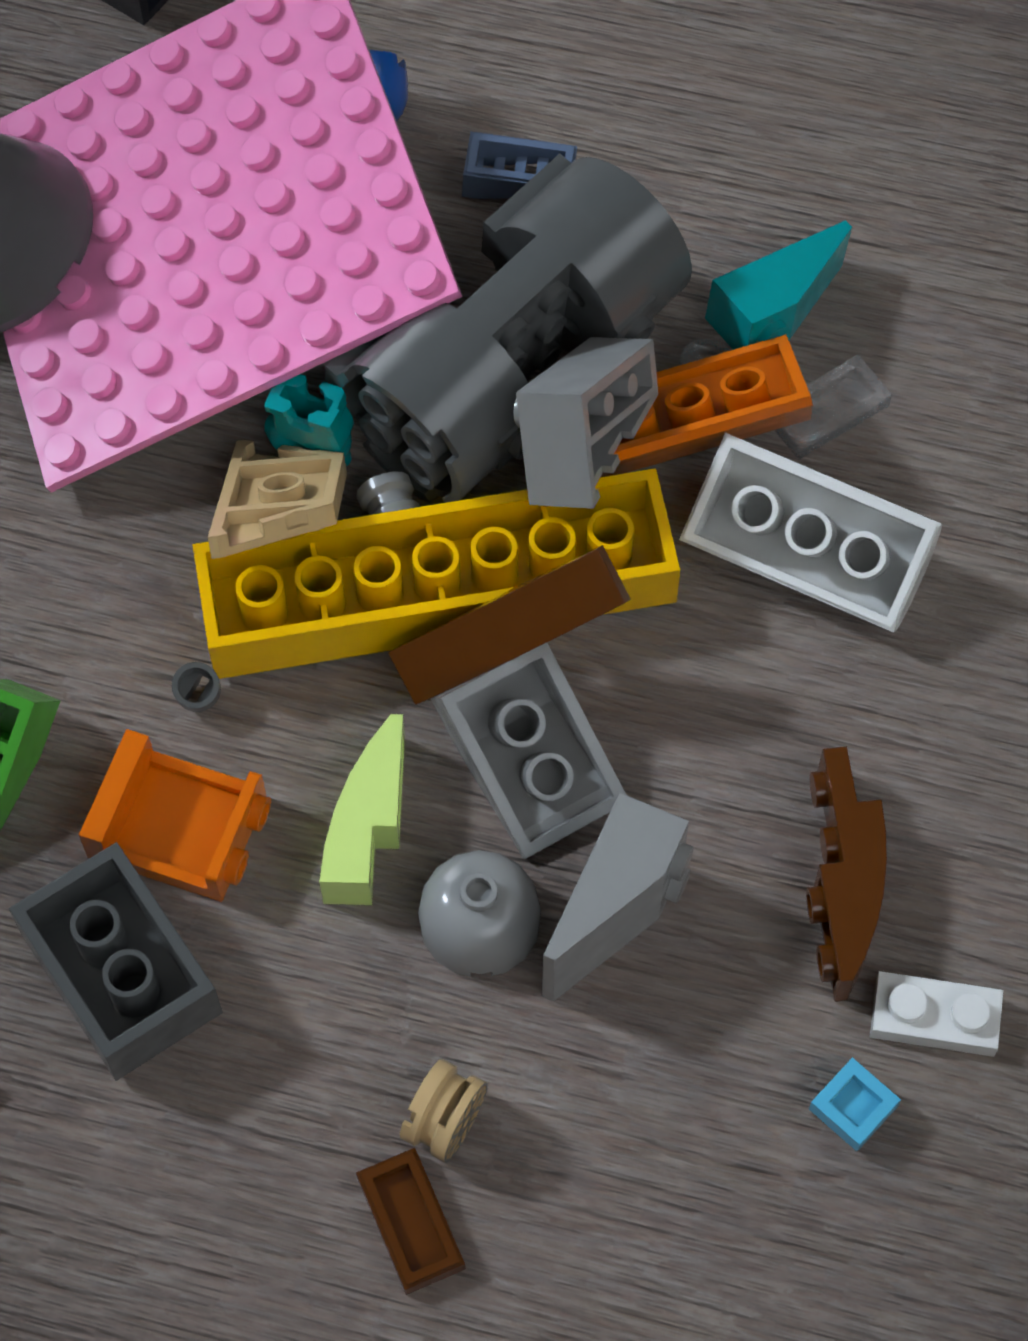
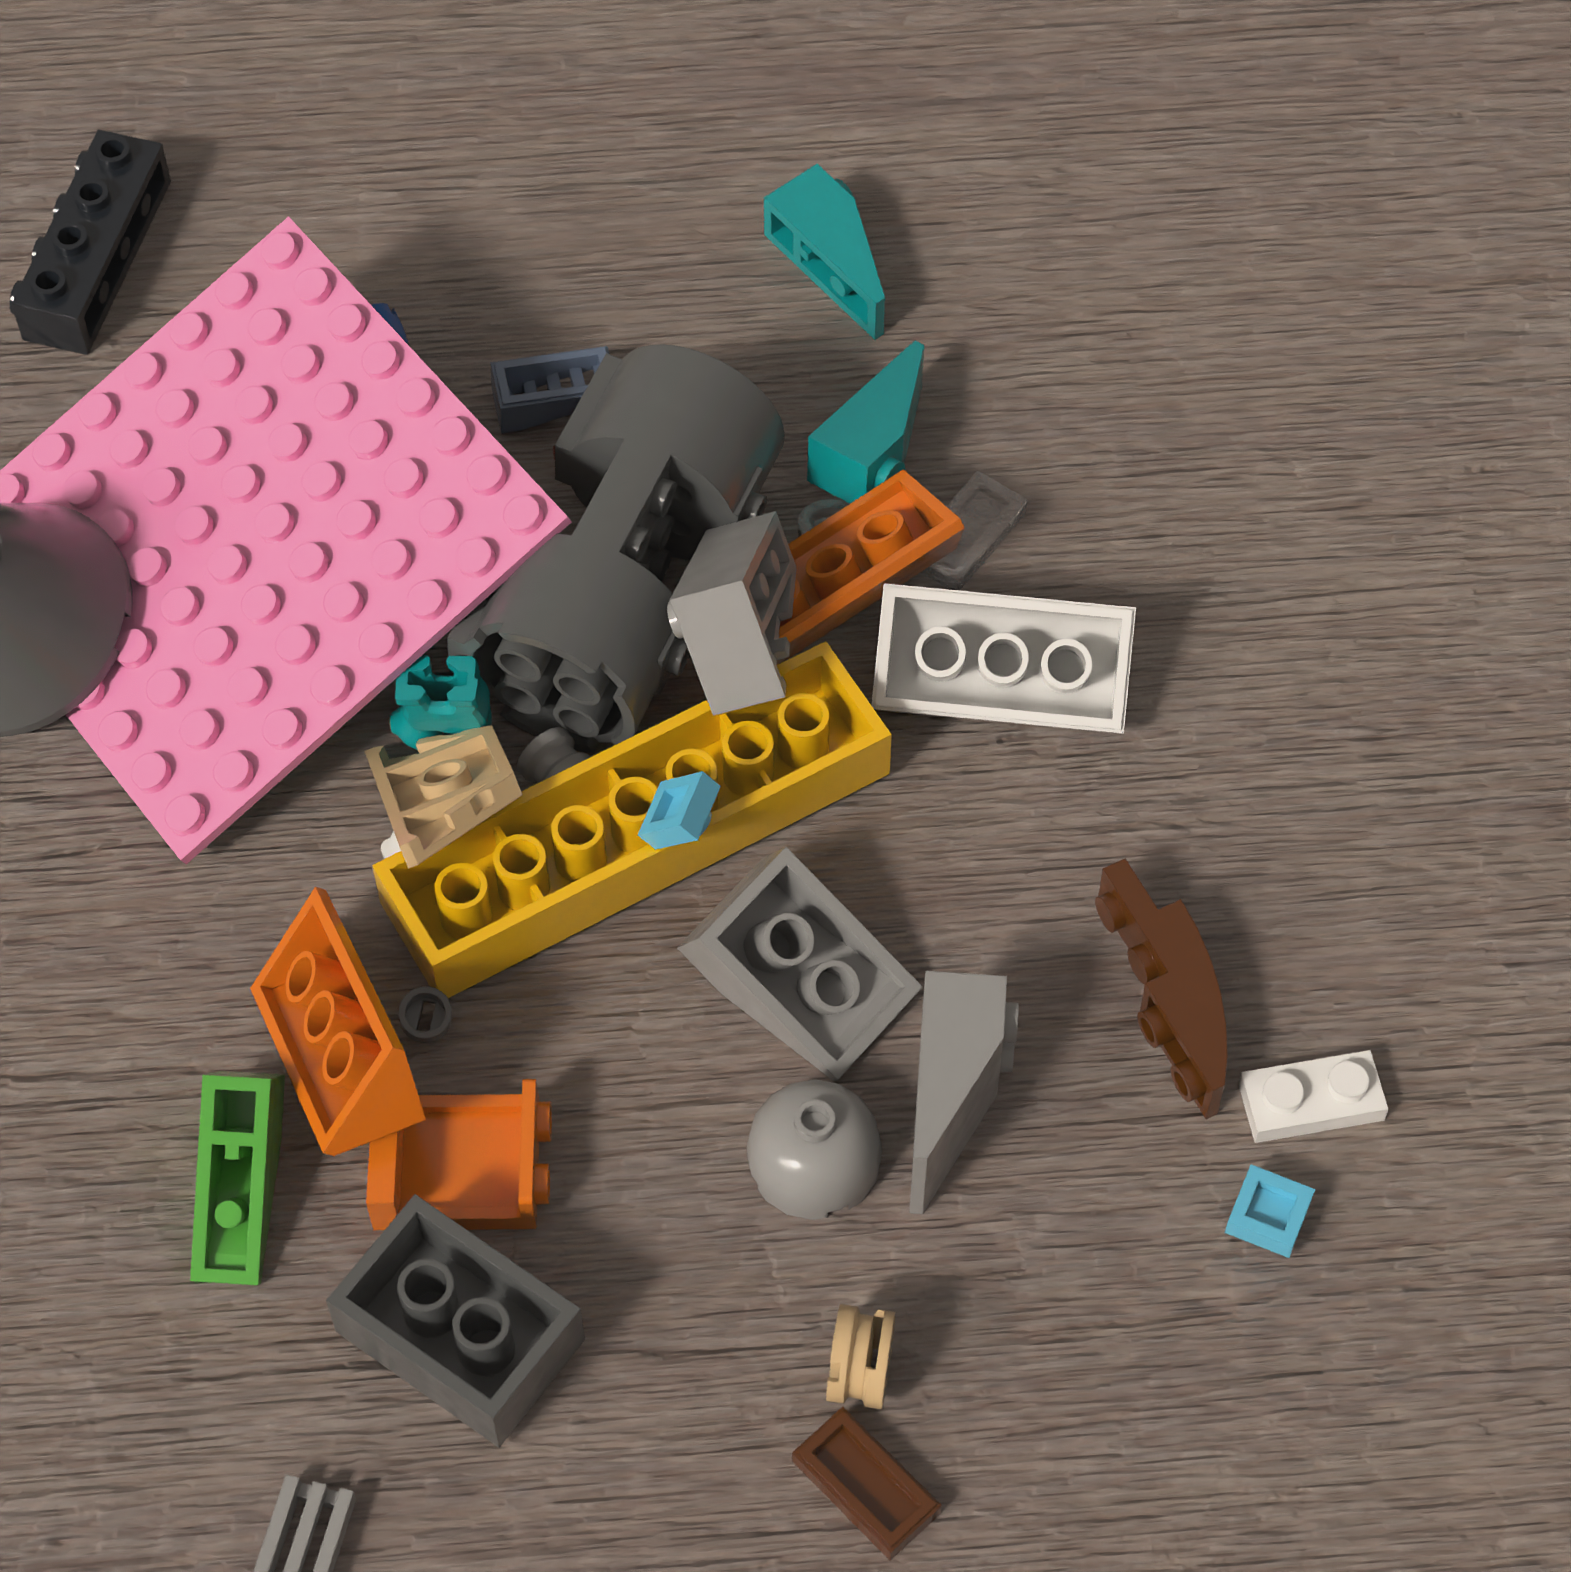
camera: 20 degrees left, 5 degrees down
yellowish green slope [319,714,405,905] -> none
reddish brown slope [388,545,631,705] -> none
none -> orange slope [250,887,426,1156]
none -> medium azure plate [638,771,721,850]
none -> teal slope [764,164,885,340]

